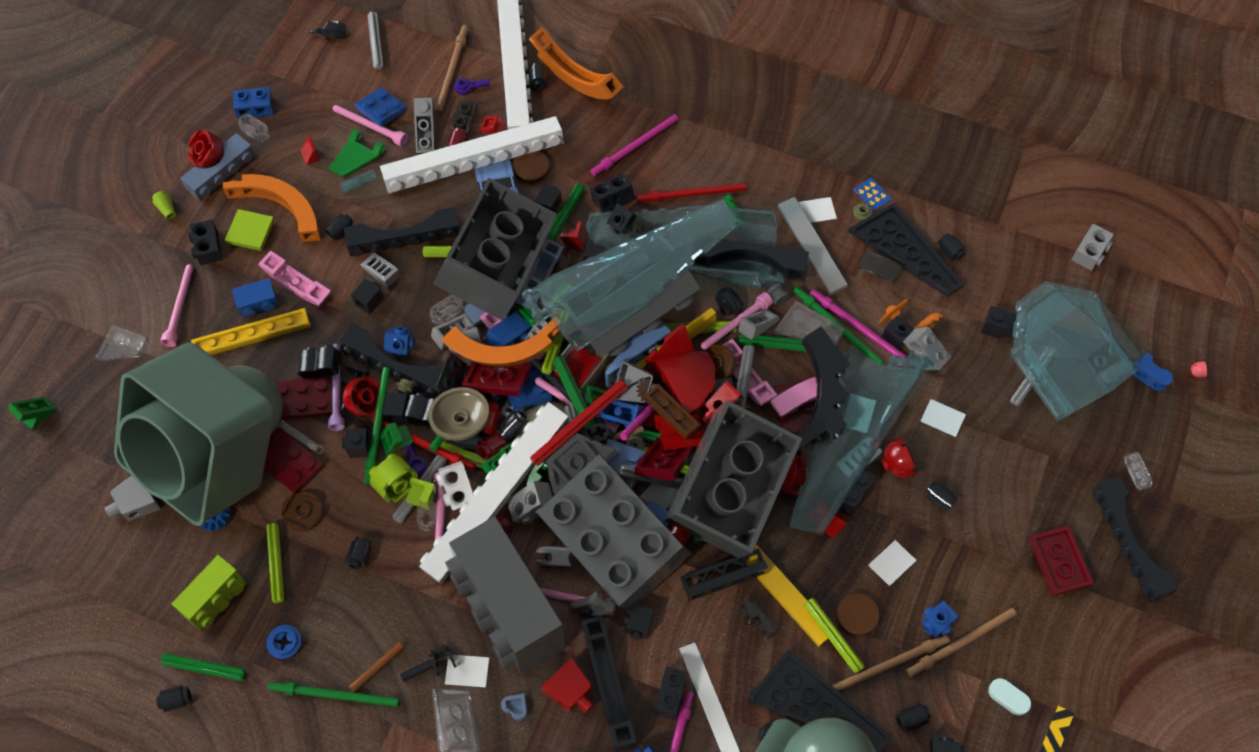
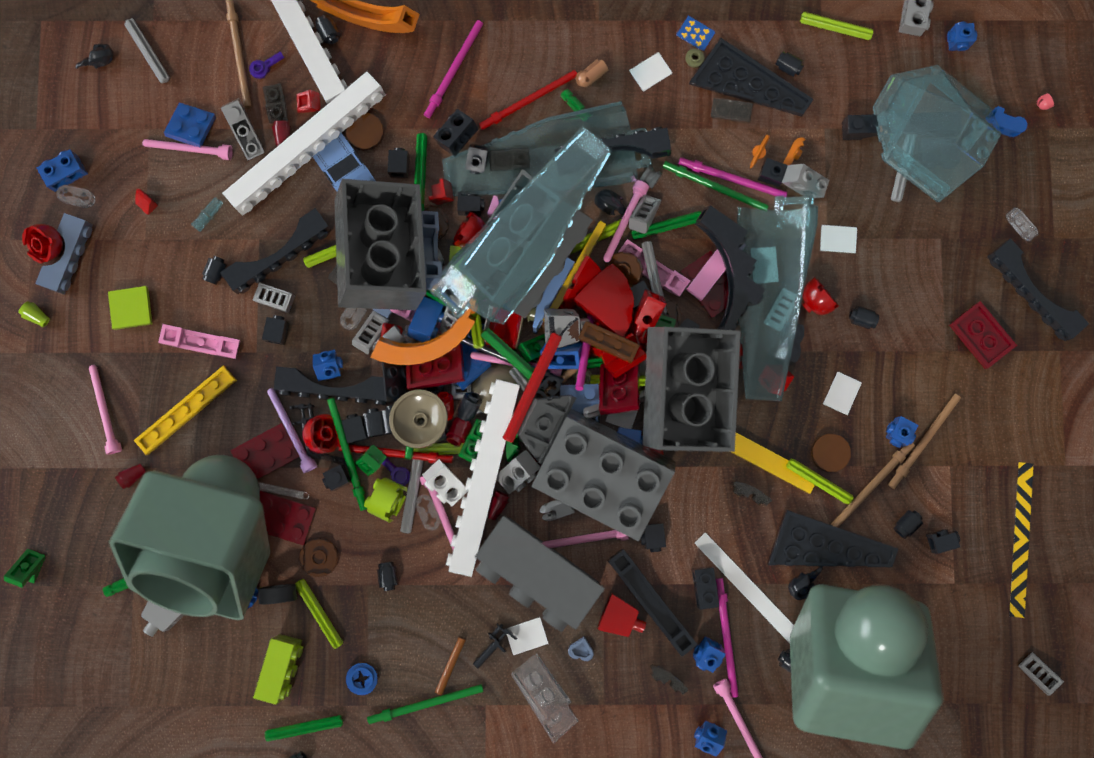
camera: 25 degrees left, 20 degrees up
clear wing [95,325,149,361] -> none
black brick [188,219,223,265] -> none
orange arch [223,174,321,242] -> none
blue brick [232,278,279,318] -> none
black brick [297,345,341,379] -> none
green flag [328,129,387,178] -> none
olive plate [395,379,414,395] -> none
lime panel [406,477,436,510] -> none
dark grey plate [568,592,615,619] -> none
black fence [680,549,768,601] -> none
clear wing [774,300,845,345] -> none
light grey tile [778,197,848,296] -> none
light aqua tile [988,678,1031,716] -> none
none -> green axle [102,578,129,597]
none -> black tyre [258,584,297,605]
none -> nougat piece [576,59,608,87]
none -> lime axle [800,12,873,40]
none -> blue brick [947,22,977,51]

